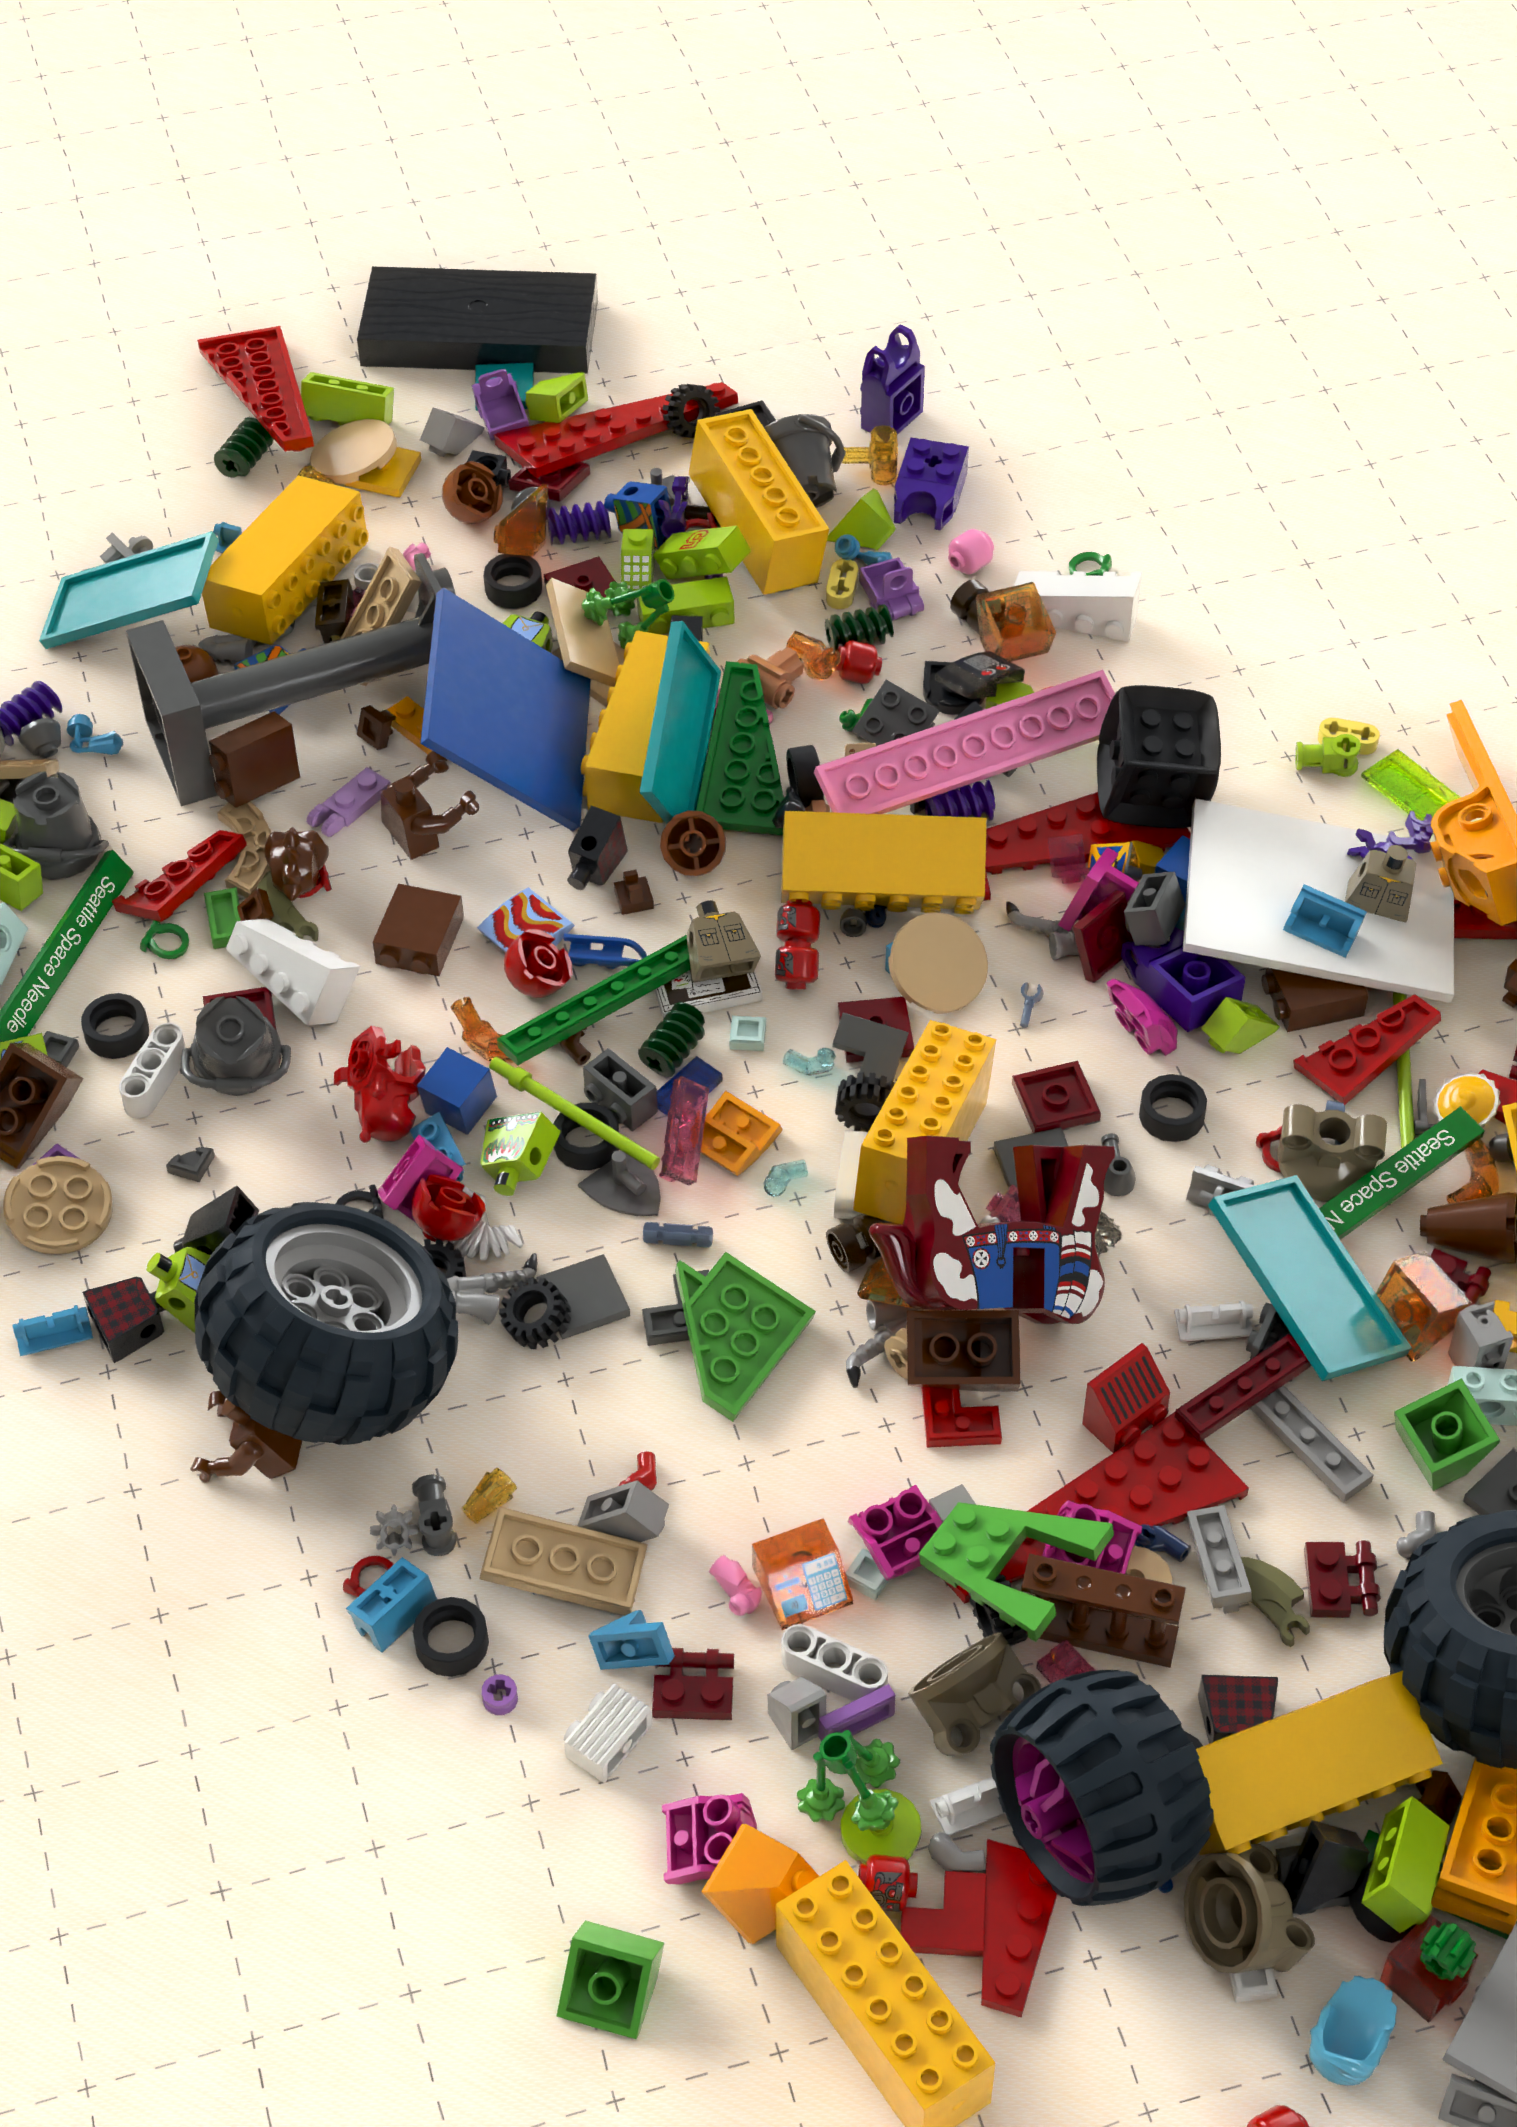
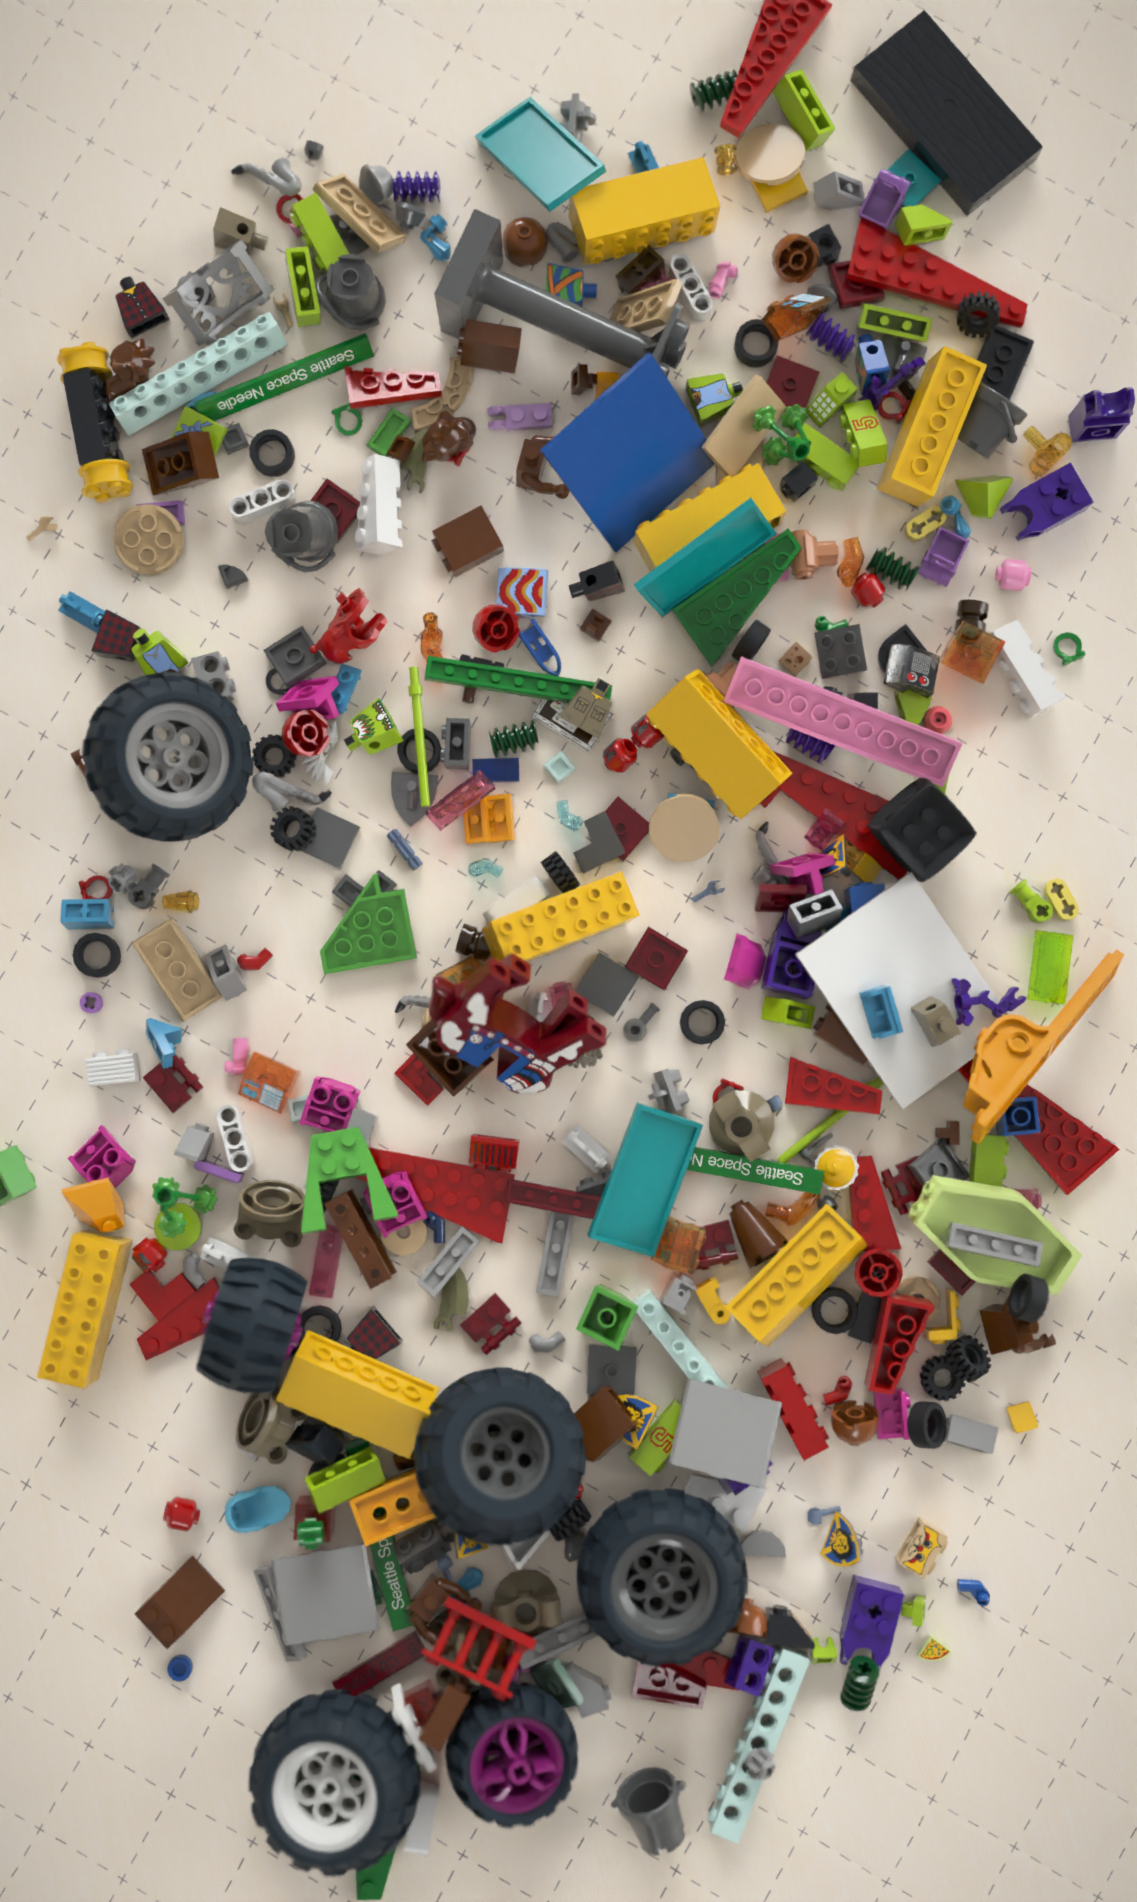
camera: 45 degrees right, 35 degrees up
black torso [173,1186,259,1255] -> none
blue head [417,1047,497,1135] -> none
dark orange cylinder [660,810,726,876] -> none
black piece [772,787,805,828] -> none
none -> dark grey tile [263,626,327,688]
none -> lime brick [856,303,933,342]

